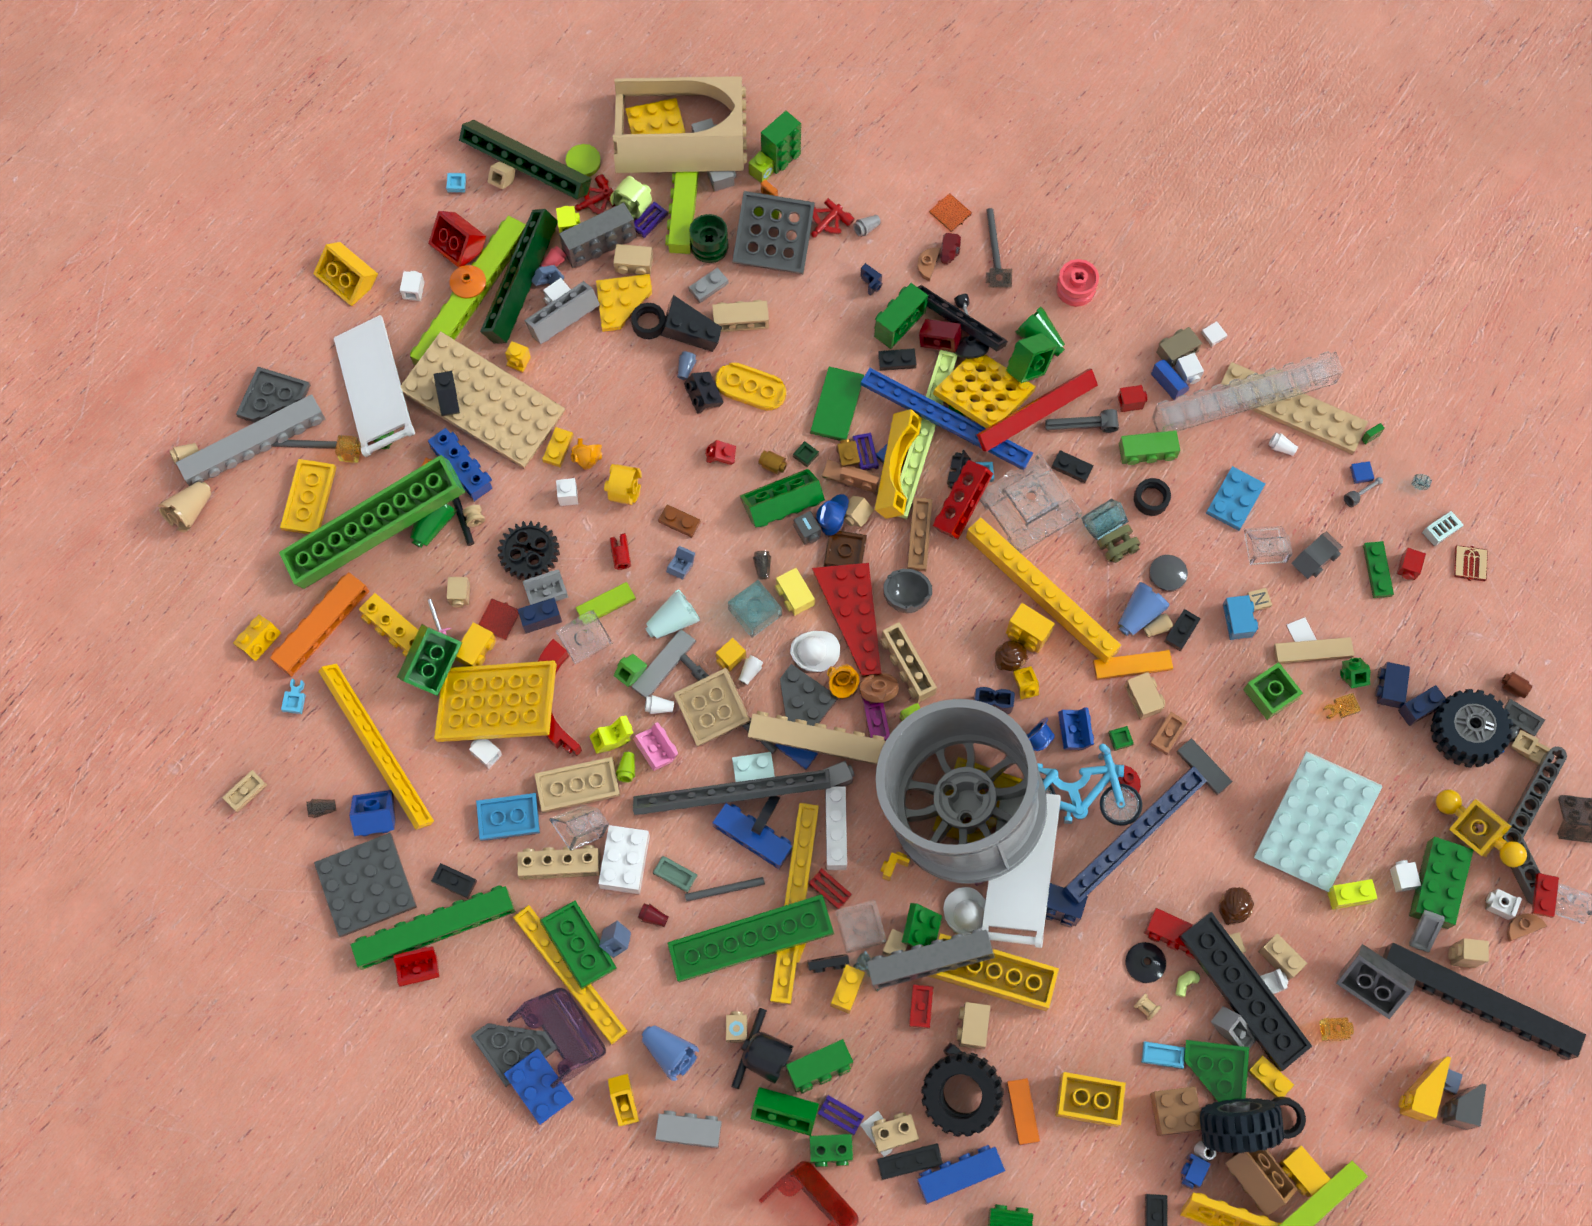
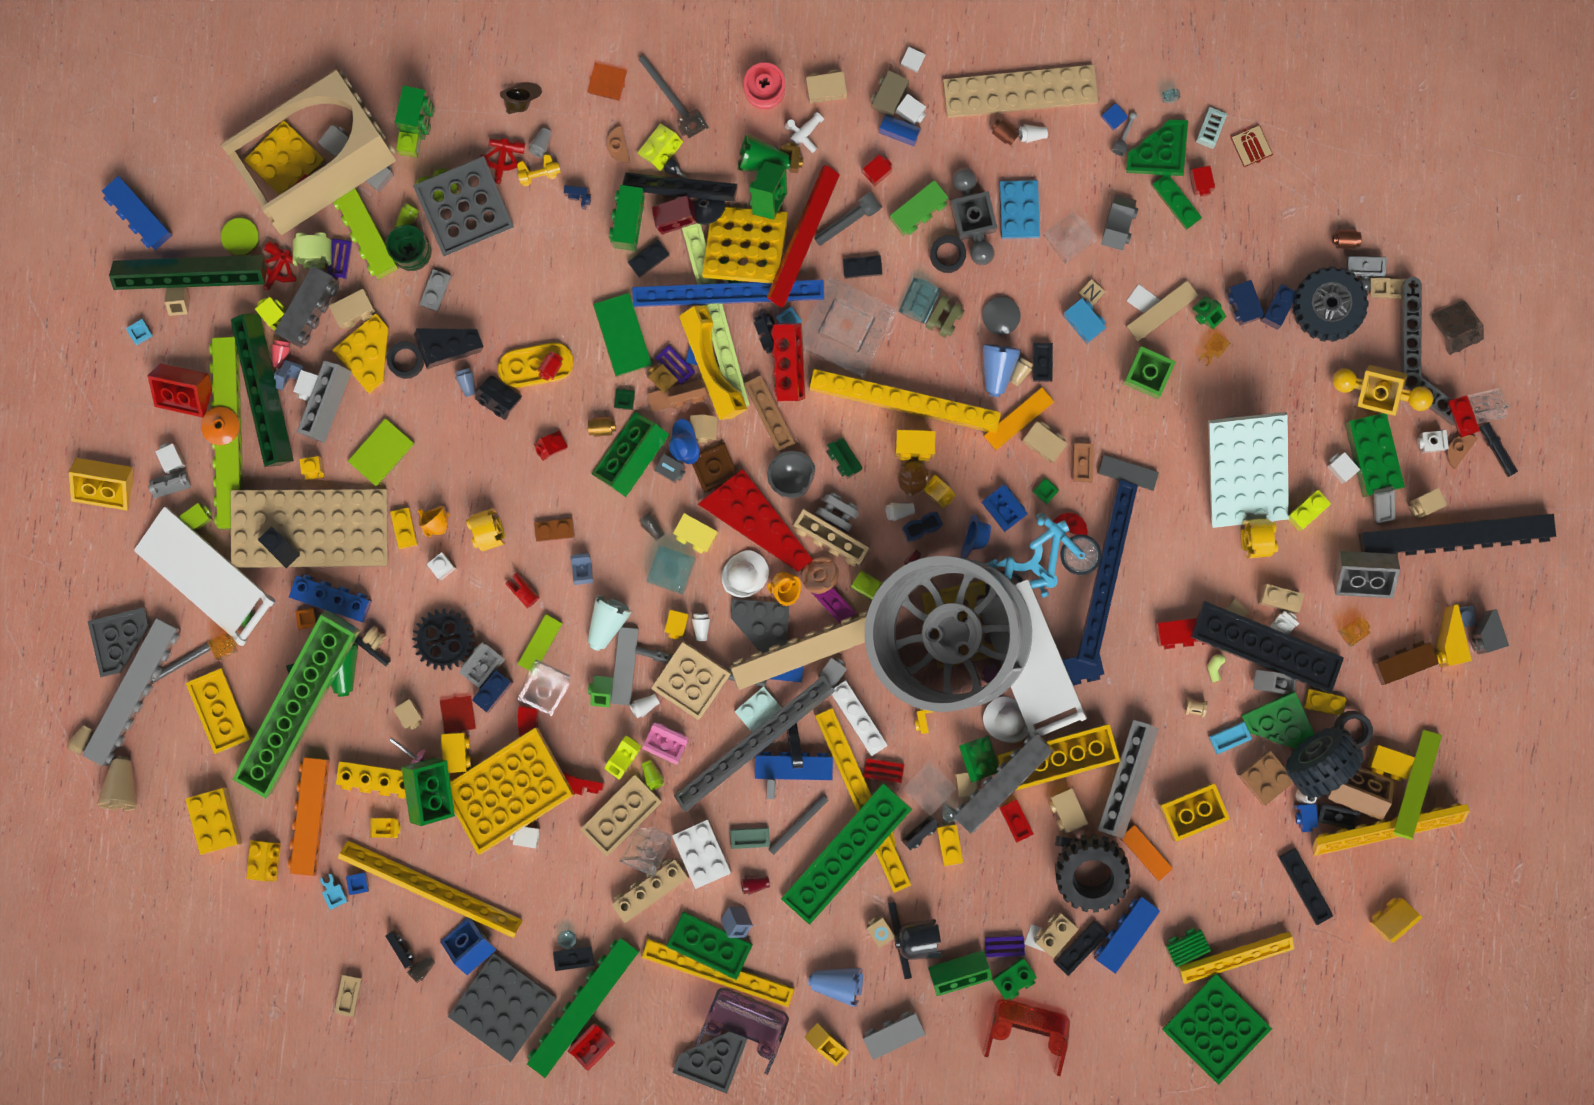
camera: 30 degrees left, 15 degrees up
dark azure plate [476,793,540,841] -> none
blue plate [504,1048,574,1125] -> none
tan brick [713,300,769,332] -> none
orange tile [761,179,778,196] -> none
green brick [786,1039,854,1094] -> none
dark red rock [941,233,961,265] -> none
black dish [1125,942,1166,983] -> none
clear brick [1152,351,1344,432] -> none
reddish brown hair [1219,887,1254,925] -> none
green tile [1361,423,1385,445] -> none
none -> blue brick [101,176,173,250]
none -> light grey hinge [148,469,191,499]
none -> lime brick [179,503,213,532]
none -> yellow brick [185,788,242,855]
none -> blue plate [346,872,369,895]
none -> lime tile [347,419,414,487]
none -> yellow bracket [370,818,401,838]
none -> black plate [385,930,415,969]
none -> lime cone [394,203,419,228]
none -> dark brown piece [500,83,542,114]
none -> yellow piece [517,154,561,186]
none -> red brick [537,351,563,381]
none -> clear light blue tile [557,930,577,949]
none -> neon yellow bracket [637,124,683,171]
none -> light grey tile [767,779,776,799]
none -> pearl gold bracket [781,143,803,173]
none -> white piece [785,112,824,153]
none -> tan brick [806,70,847,104]
none -> light grey brick [815,493,859,533]
none -> dark green bracket [826,438,863,479]
none -> white cone [885,503,915,522]
none -> dark grey brick [950,168,997,265]
none -> copper brick [991,118,1020,146]
none -> light grey brick [1098,720,1159,839]
none -> green plate [1126,119,1189,176]
none -> yellow brick [1241,518,1278,559]
none -> black brick [1317,802,1360,830]
none -> reddish brown brick [1373,641,1439,685]
none -> black pin [1479,422,1518,477]

